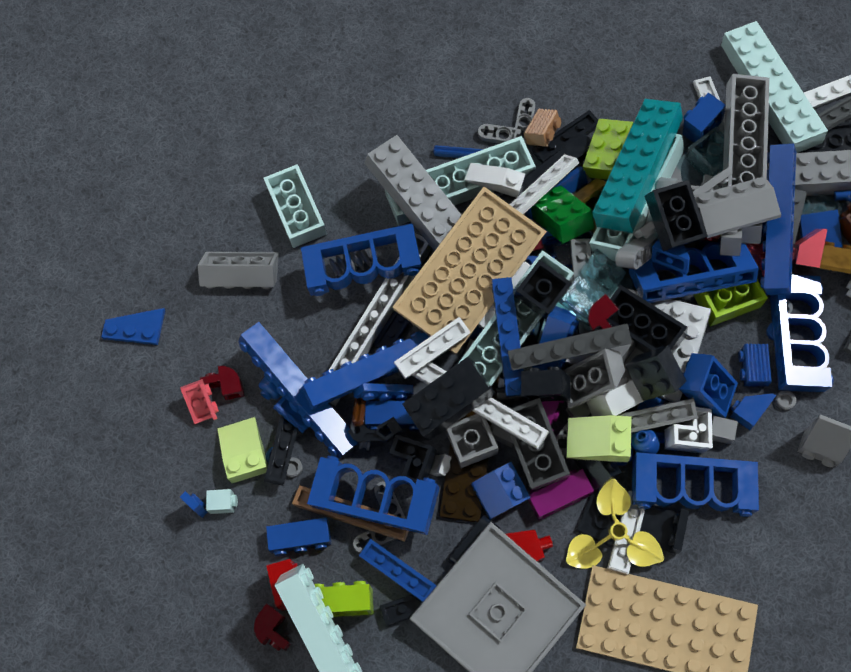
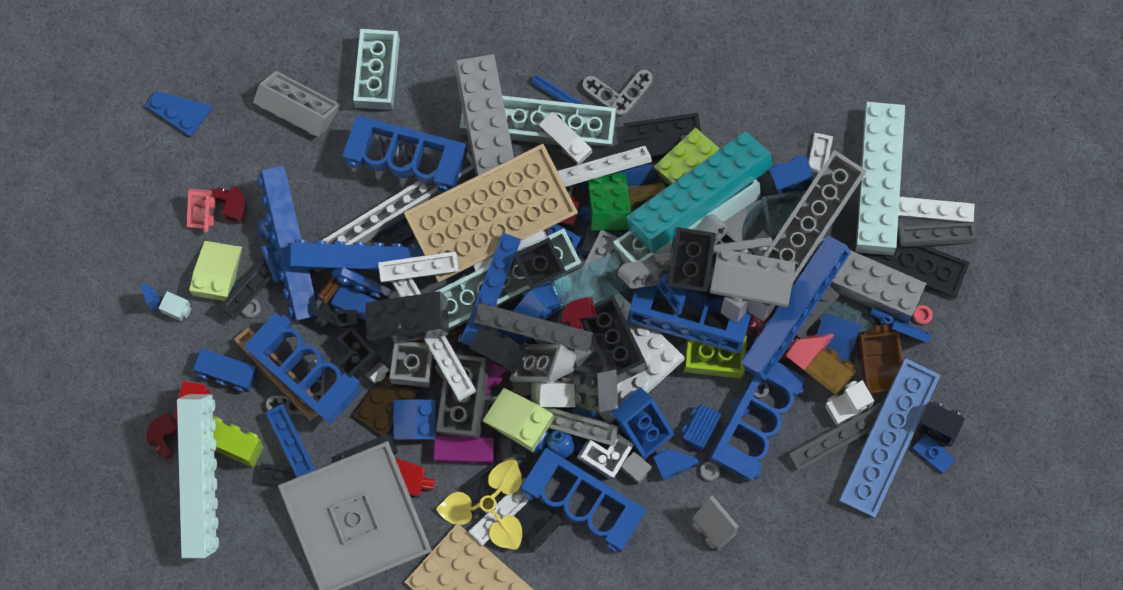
camera: 25 degrees right, 5 degrees up
medium nougat brick [523,108,561,147] -> none

